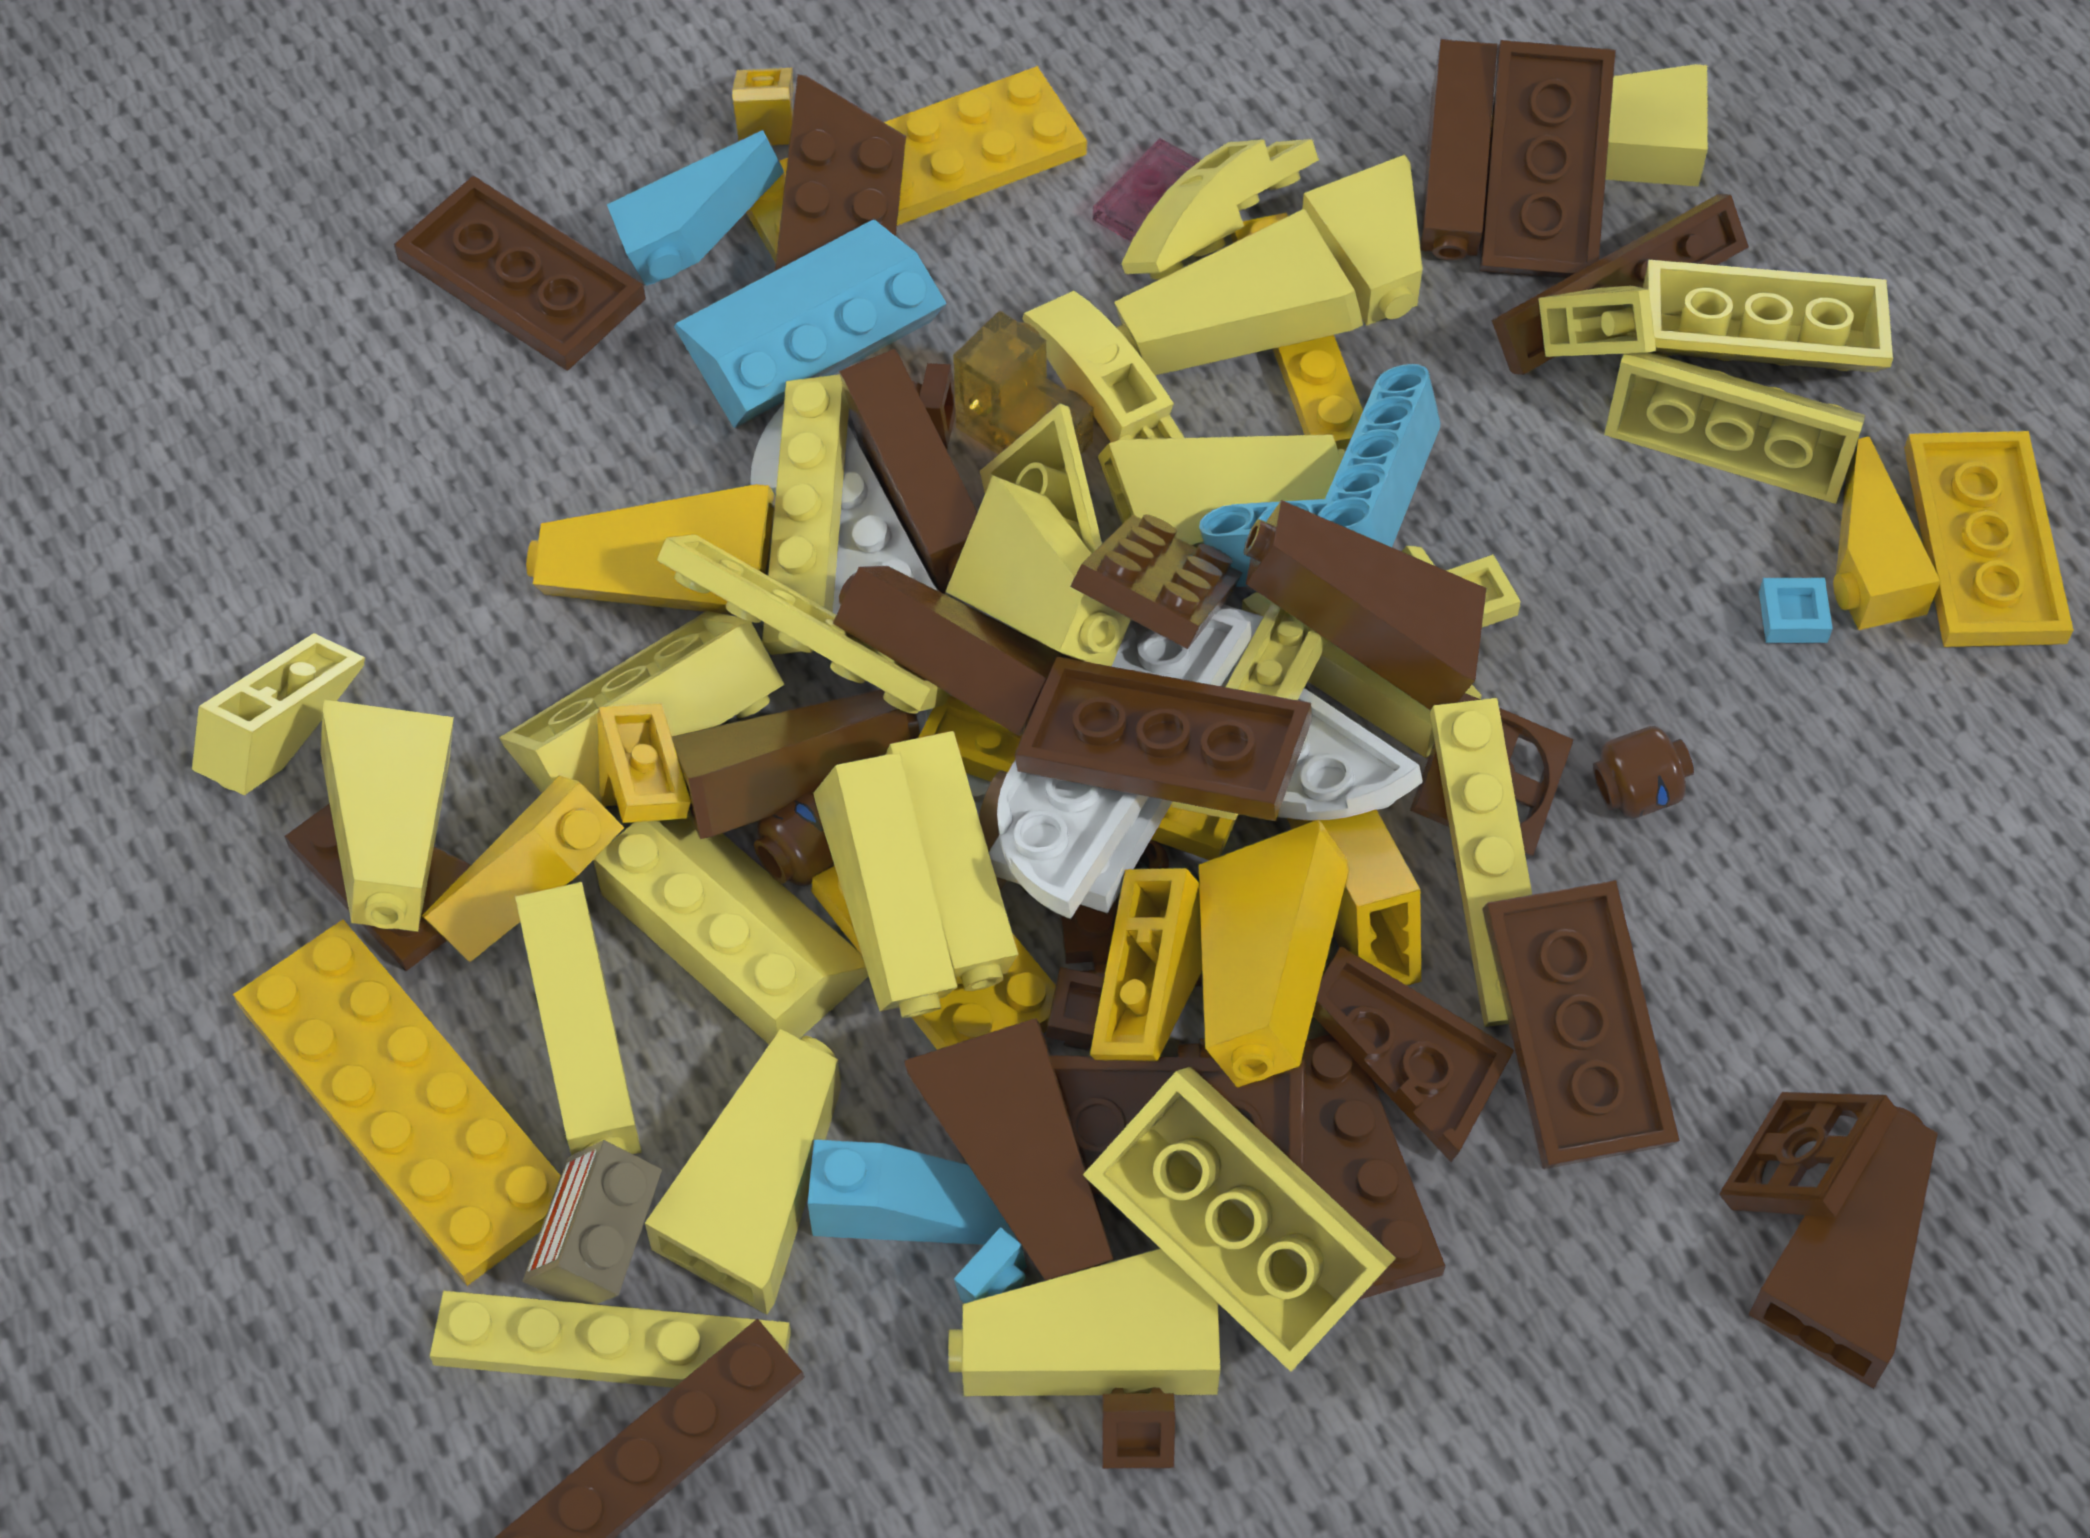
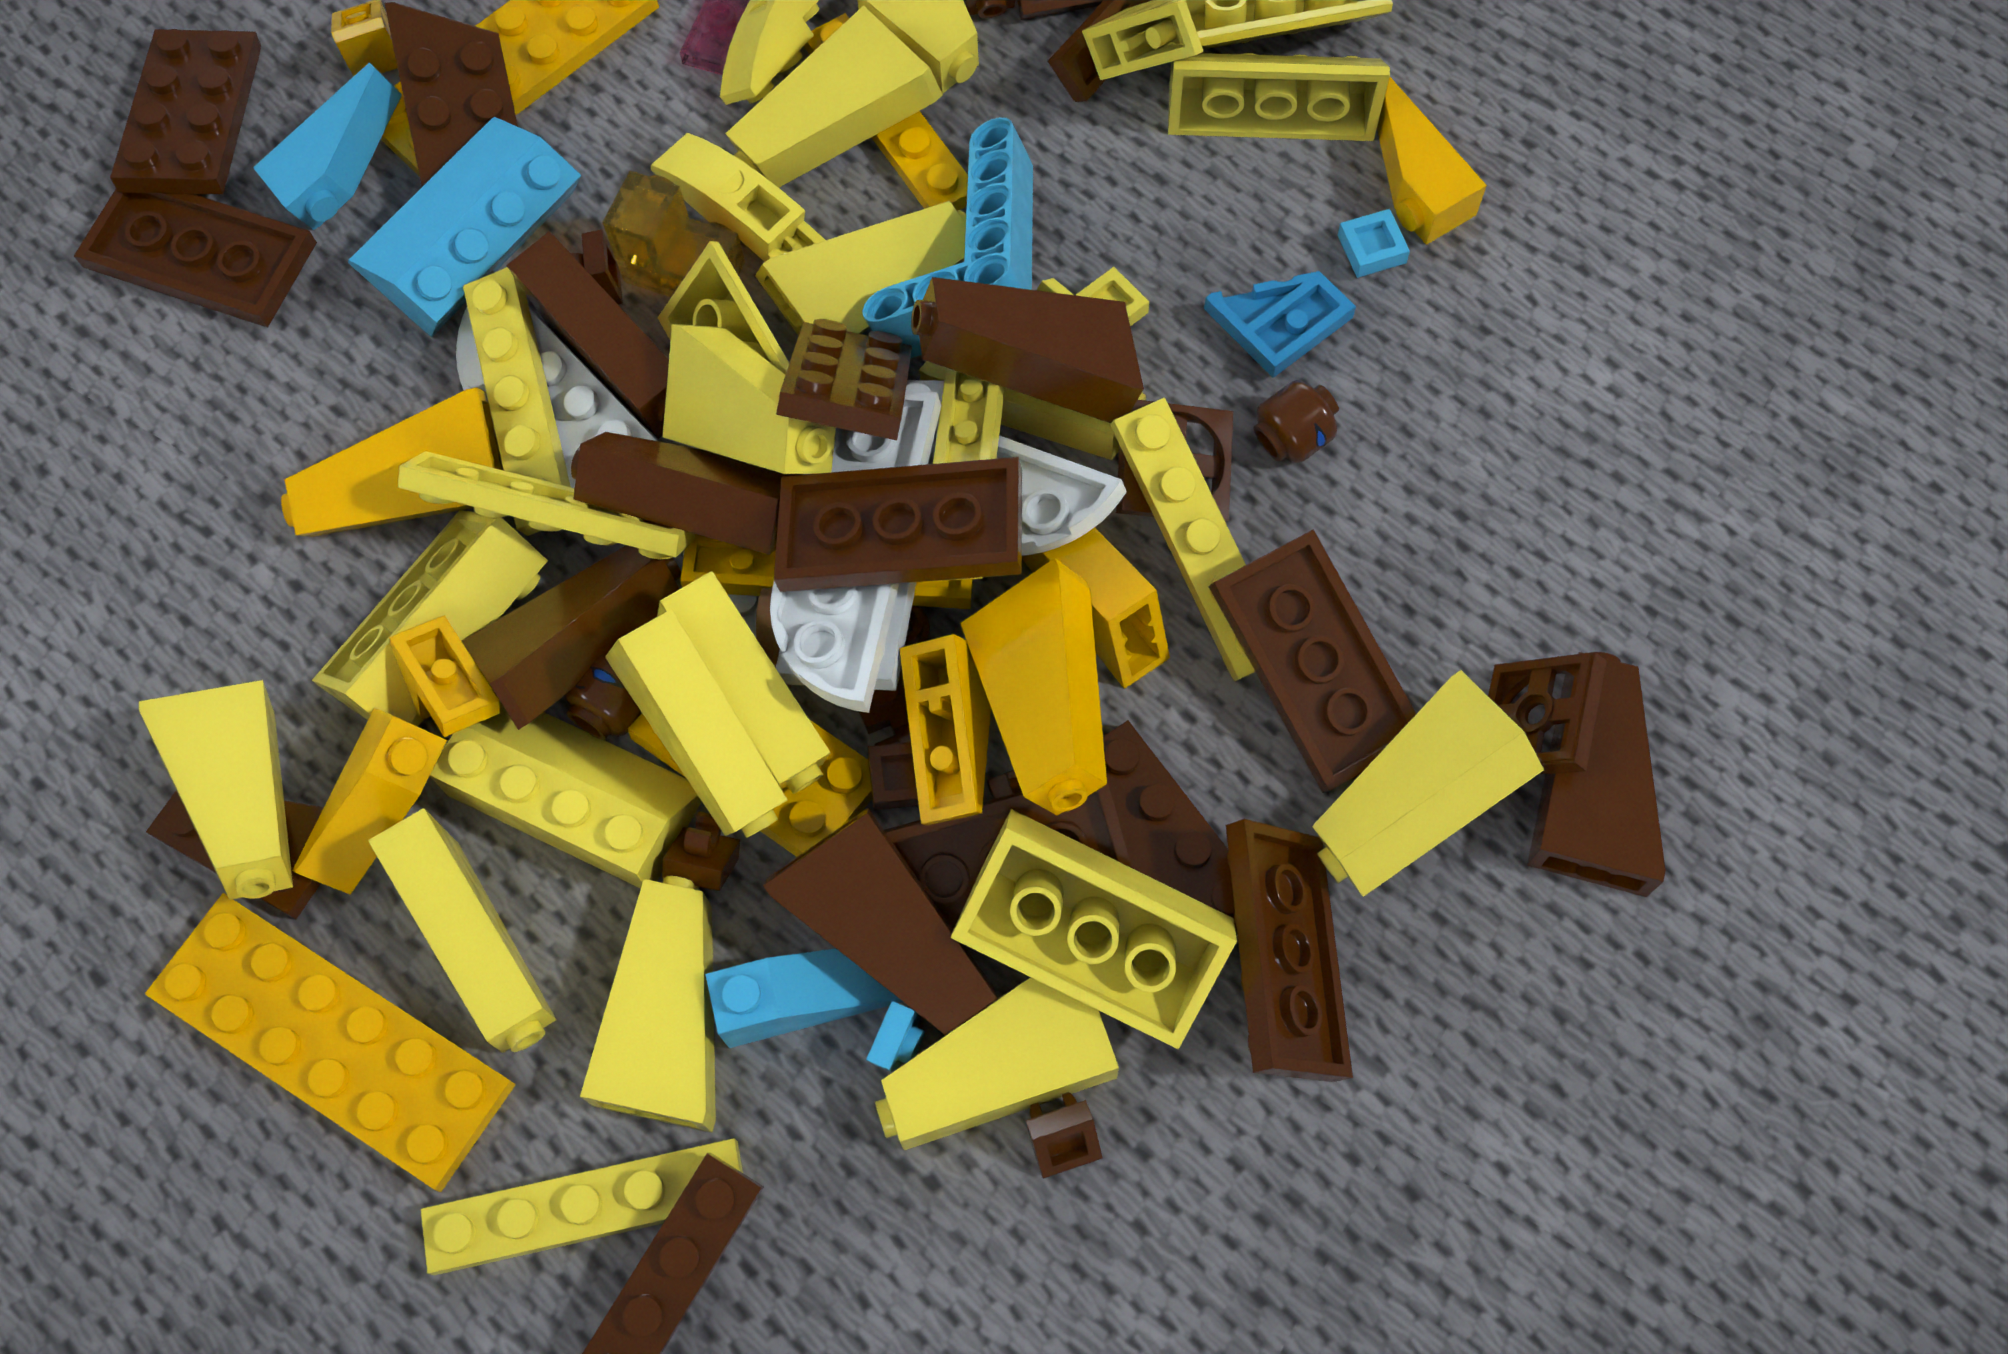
camera: 15 degrees left, 10 degrees up
light yellow slope [192,633,365,795] -> none
dark tan brick [522,1140,663,1305] -> none
reddish brown wing [1313,946,1514,1162] -> none
yellow plate [1904,431,2074,647] -> none
none -> reddish brown plate [110,29,261,194]
none -> reddish brown tile [662,811,740,891]
none -> dark azure wing [1204,271,1356,378]
none -> reddish brown plate [1226,819,1353,1082]
none -> light yellow slope [1312,670,1544,897]

